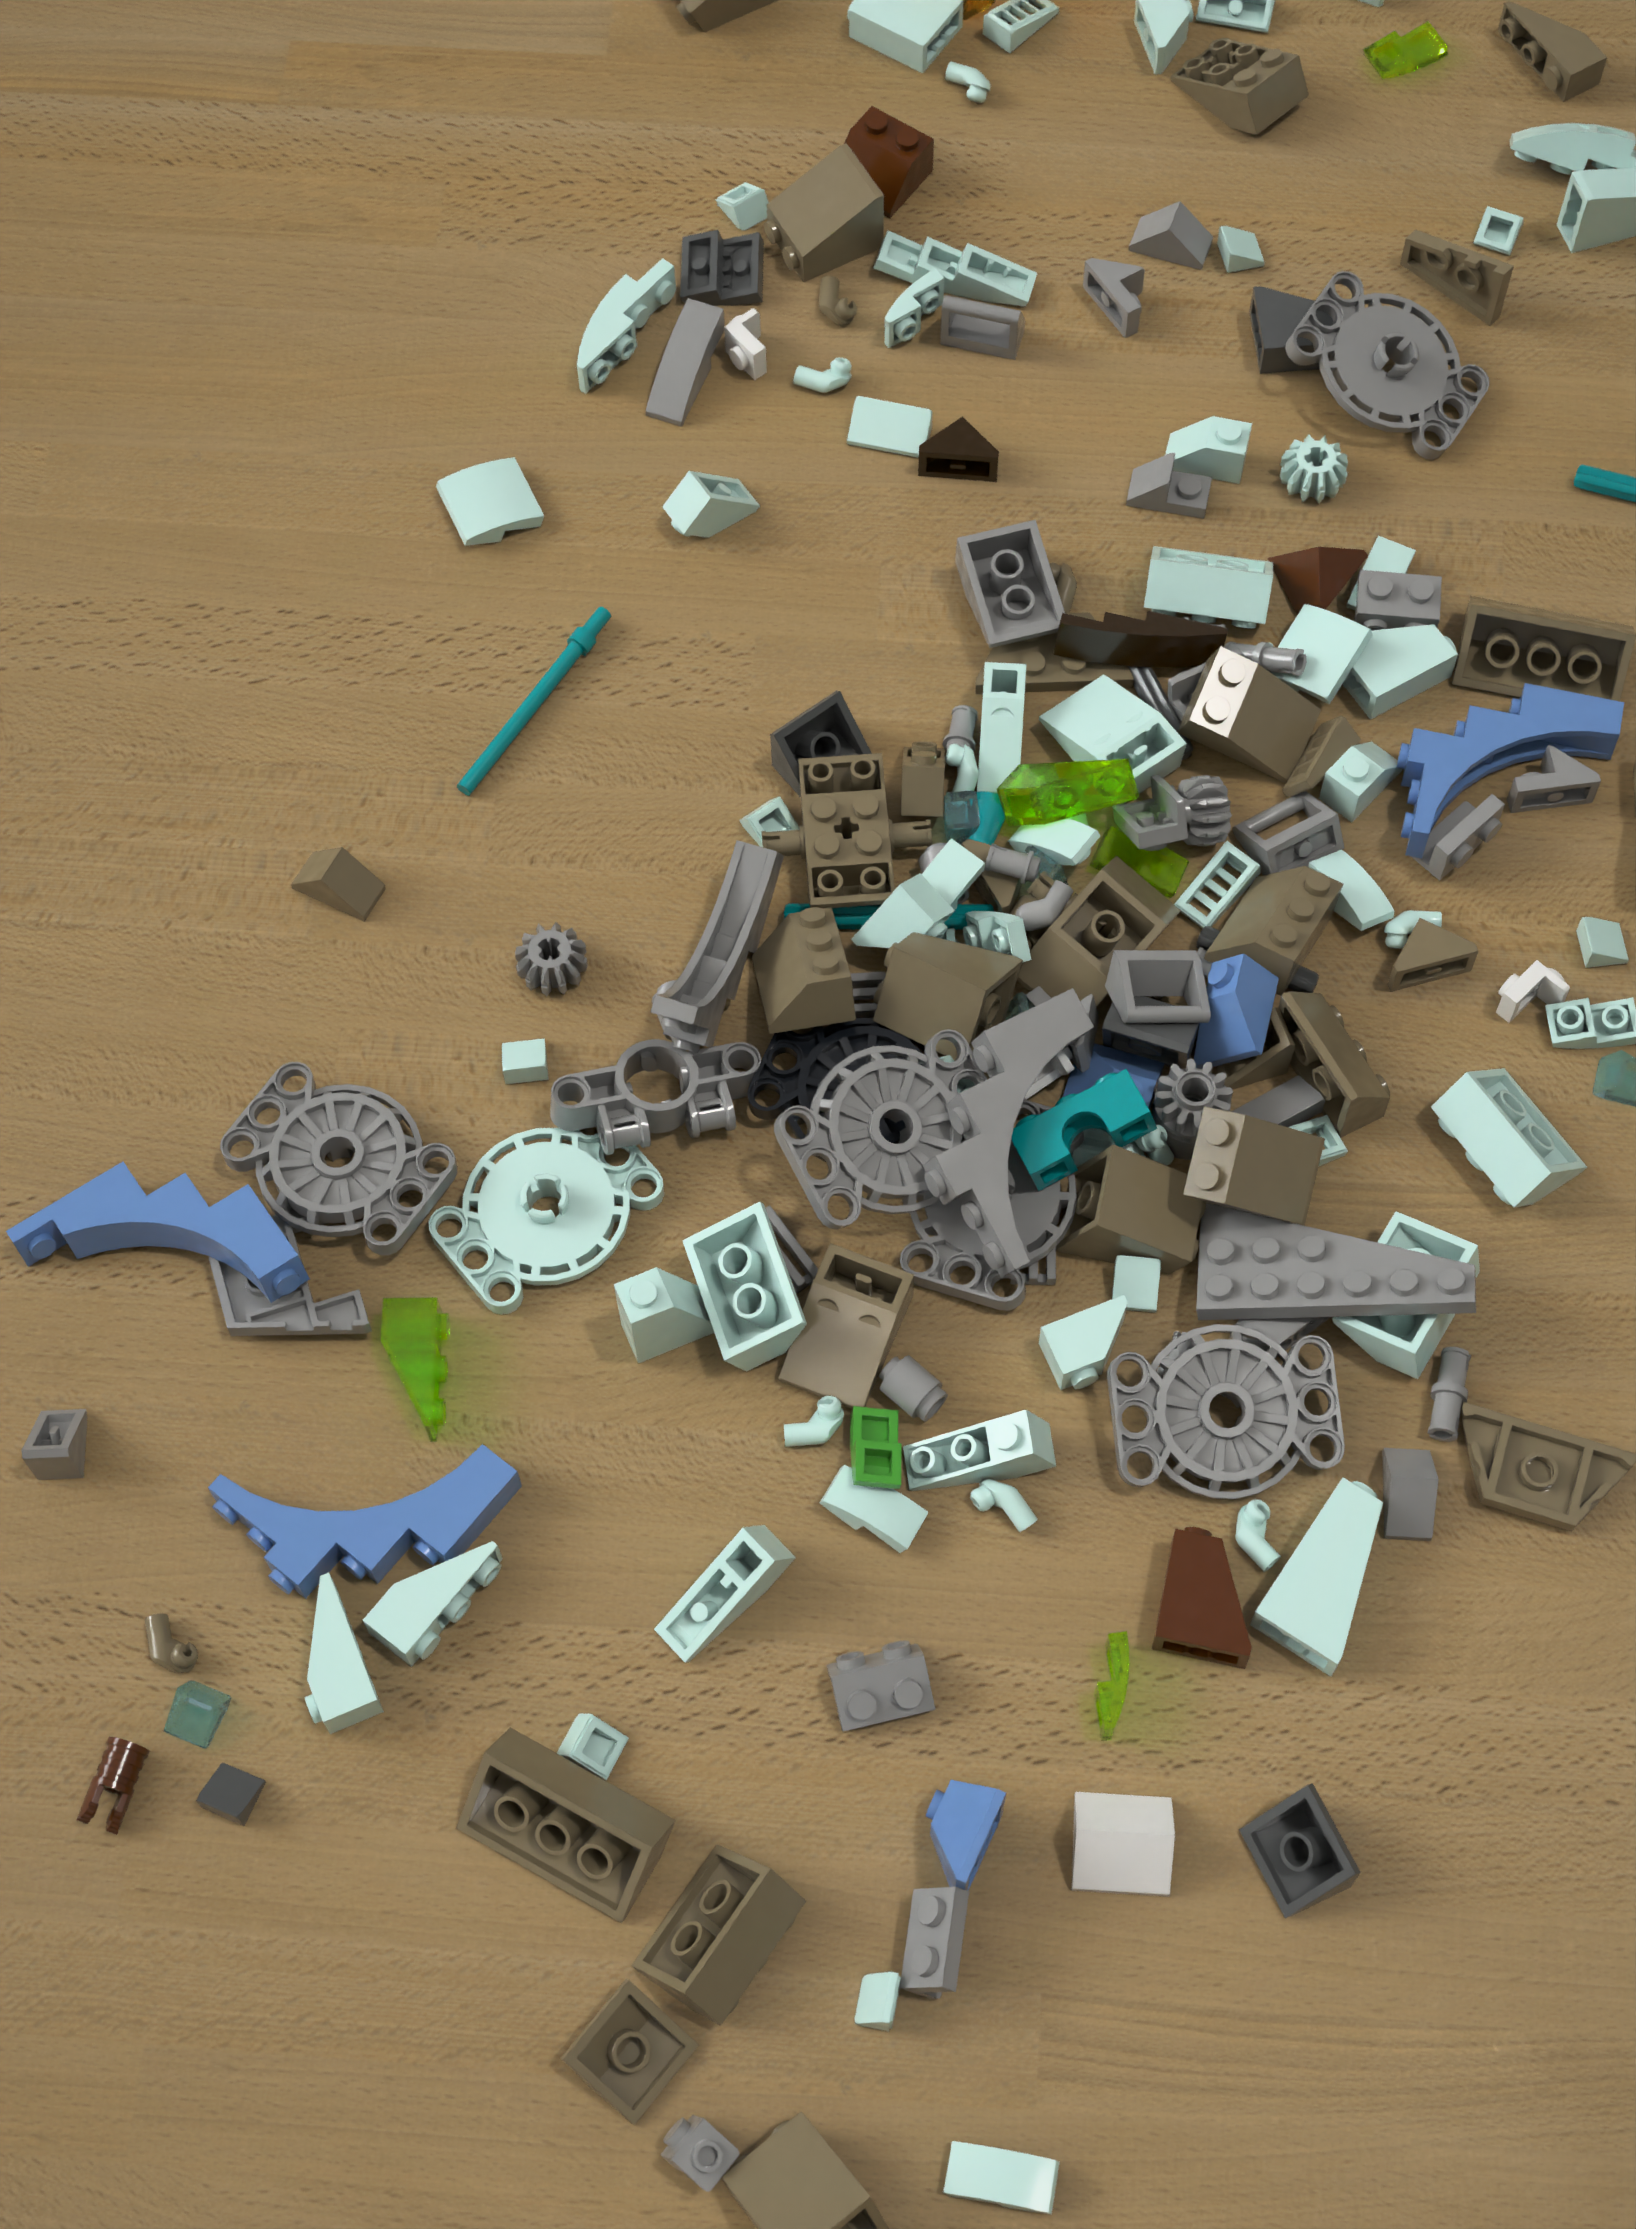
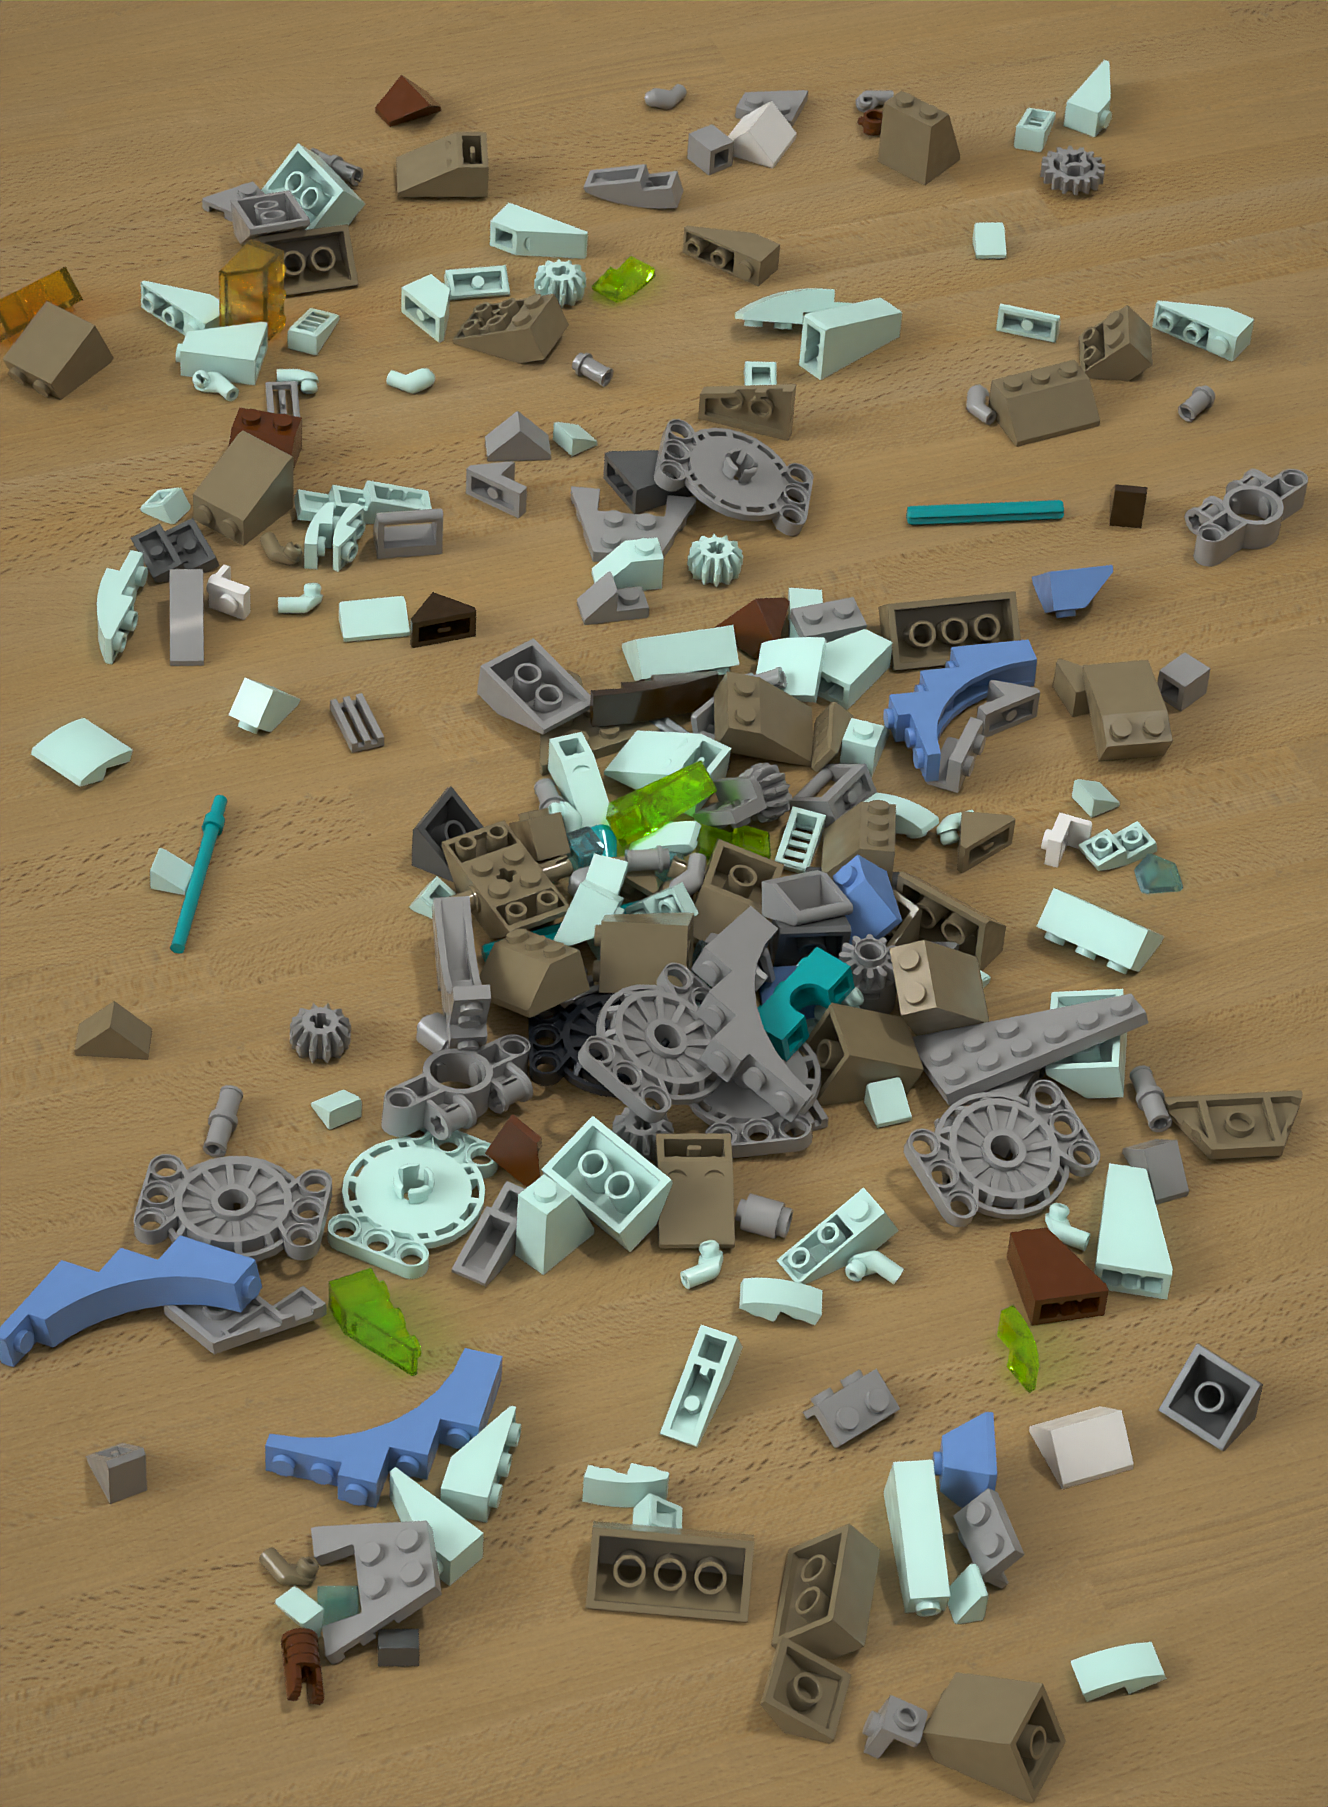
camera: 30 degrees left, 20 degrees down
bright green slope [850,1406,902,1489] -> none
light aqua slope [1039,1295,1128,1390] -> none
none -> light aqua slope [150,848,194,895]
none -> light aqua arm [192,370,239,401]
none -> light grey pin [203,1085,243,1157]
none -> light grey tile [265,381,300,417]
none -> light aqua slope [275,1586,324,1638]
none -> light aqua slope [304,502,340,569]
none -> light grey wing [311,1521,442,1665]
none -> light grey tile [330,693,384,753]
none -> light aqua arm [386,368,435,394]
none -> light grey slope [451,1181,525,1287]
none -> reddish brown slope [485,1114,542,1187]
none -> light aqua gear [534,258,586,308]
none -> light grey wing [571,486,696,562]
none -> light grey pin [572,353,614,387]
none -> light aqua slope [582,1463,669,1507]
none -> light grey gear [612,1105,674,1161]
none -> light aqua slope [883,1460,950,1617]

